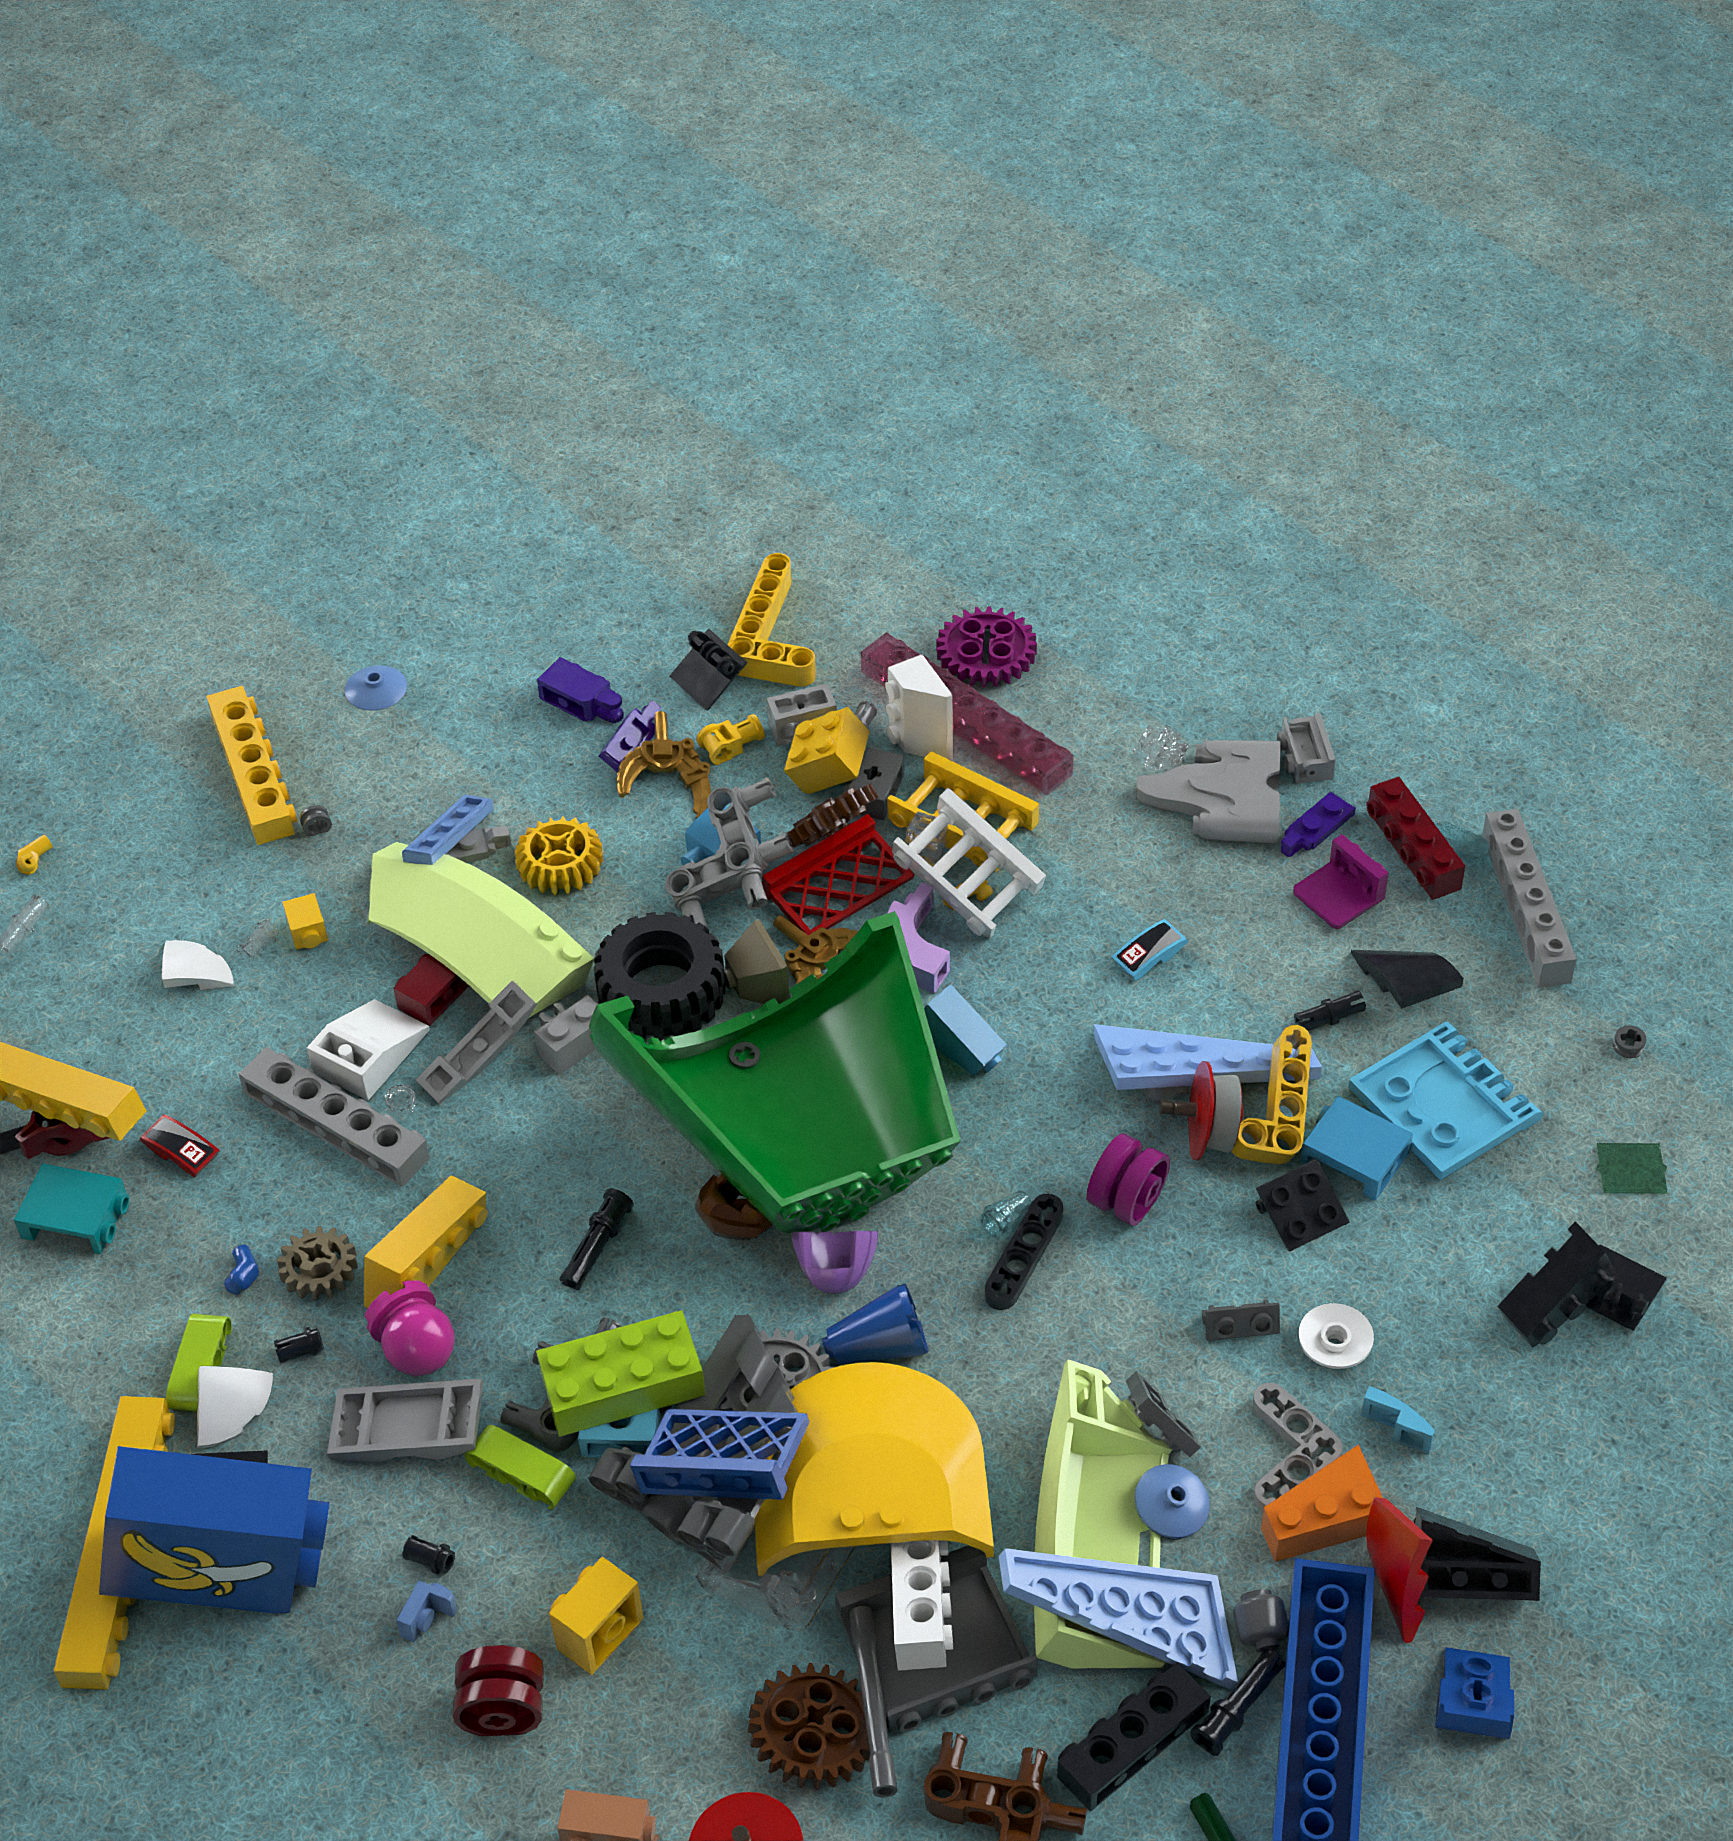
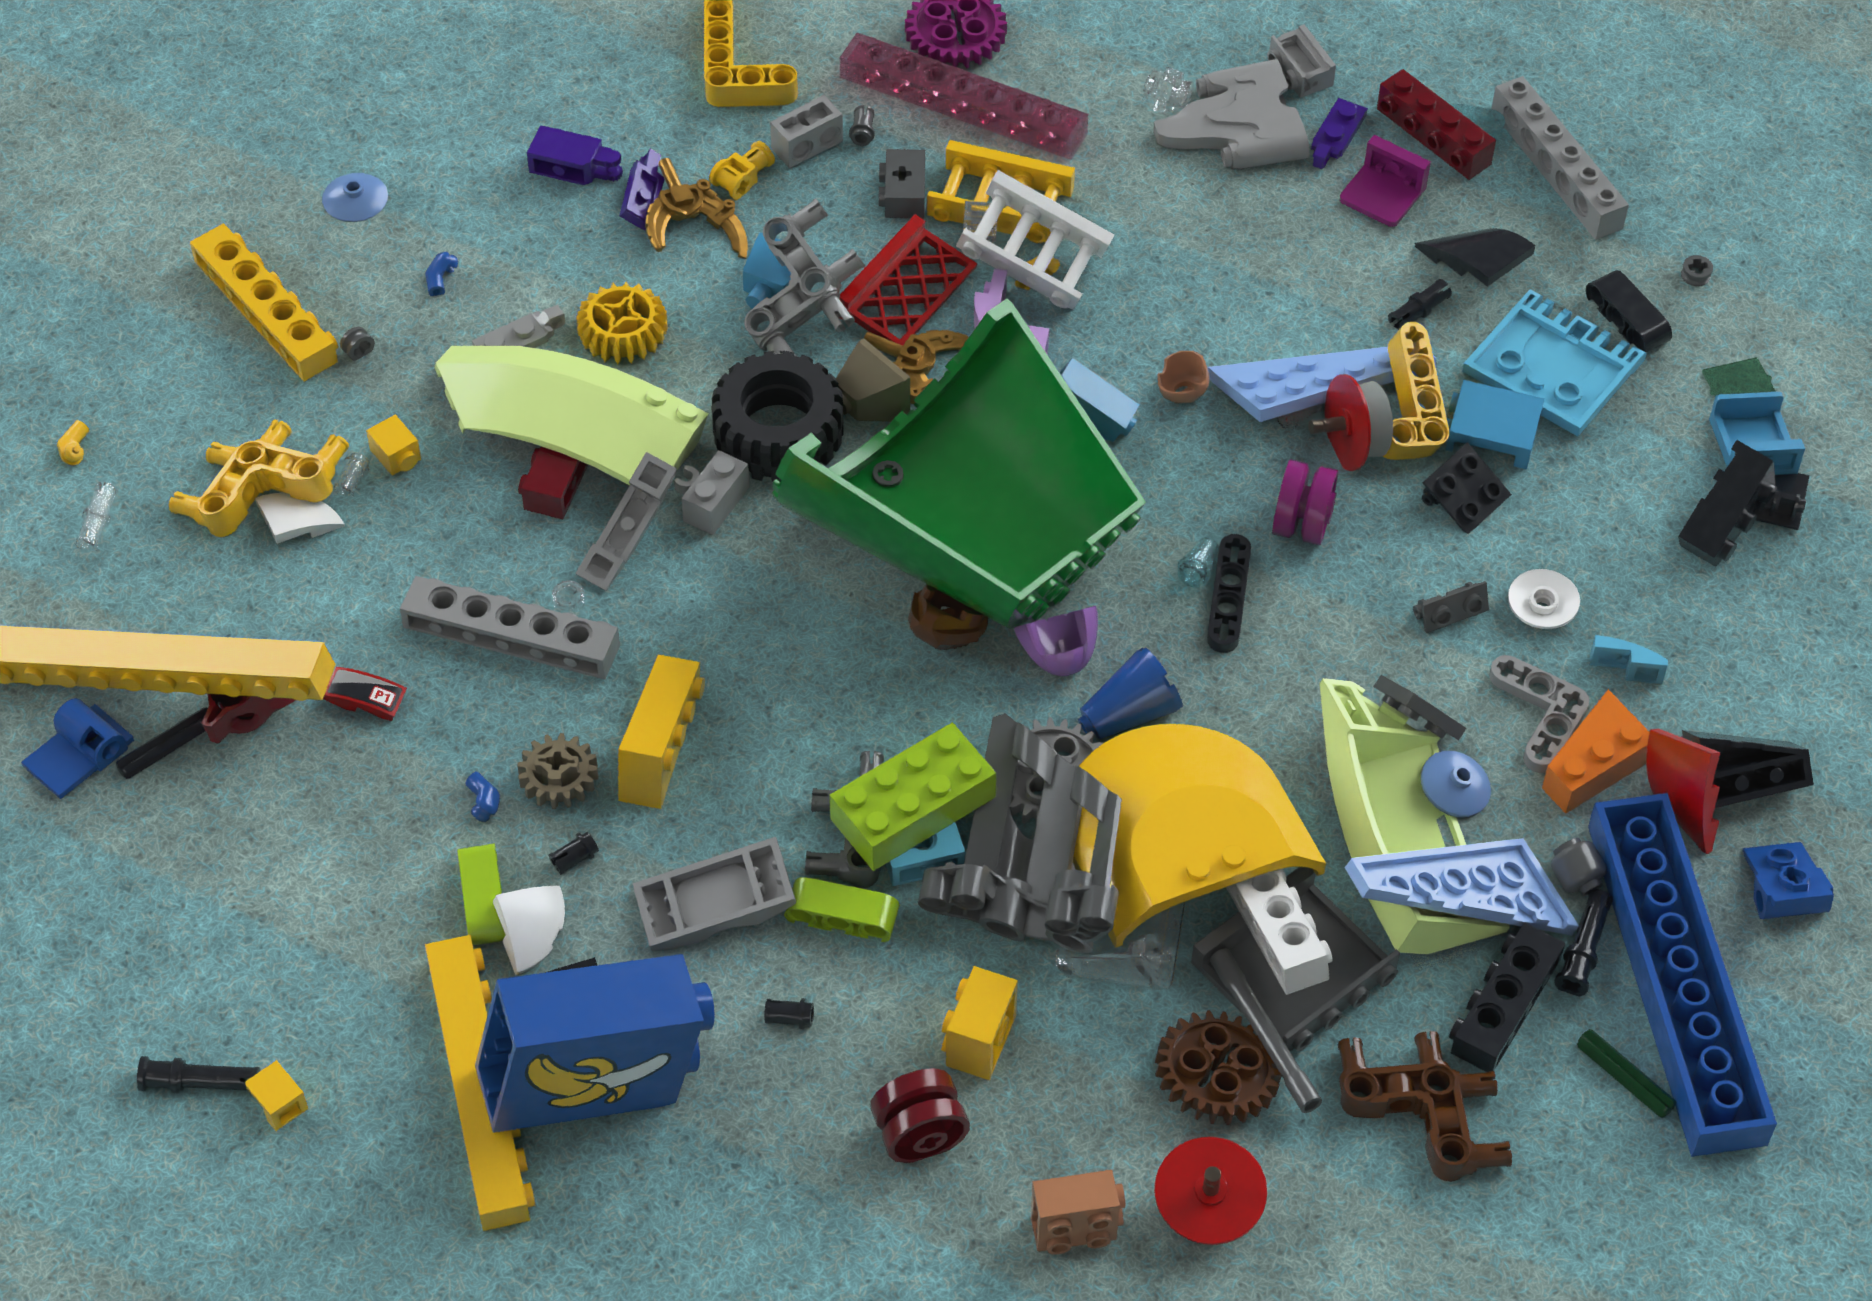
camera: 20 degrees left, 5 degrees up
teal panel [14,1163,130,1254] -> none
white slope [307,999,430,1101] -> none
dark pink tile [364,1280,455,1377] -> none
medium blue bracket [396,1580,457,1642] -> none
medium blue tile [402,795,493,865] -> none
black pin [559,1188,634,1290] -> none
blue fence [630,1409,810,1500] -> none
black hinge [669,629,748,710] -> none
yellow brick [784,707,870,794] -> none
reddish brown gear [787,783,879,849] -> none
white slope [885,655,953,760] -> none
slope [1111,919,1188,981] -> none
none -> yellow pin [169,419,349,537]
none -> blue arm [425,252,458,296]
none -> nougat hair [1157,351,1210,403]
none -> black beam [1585,270,1672,352]
none -> dark azure panel [1709,392,1805,475]

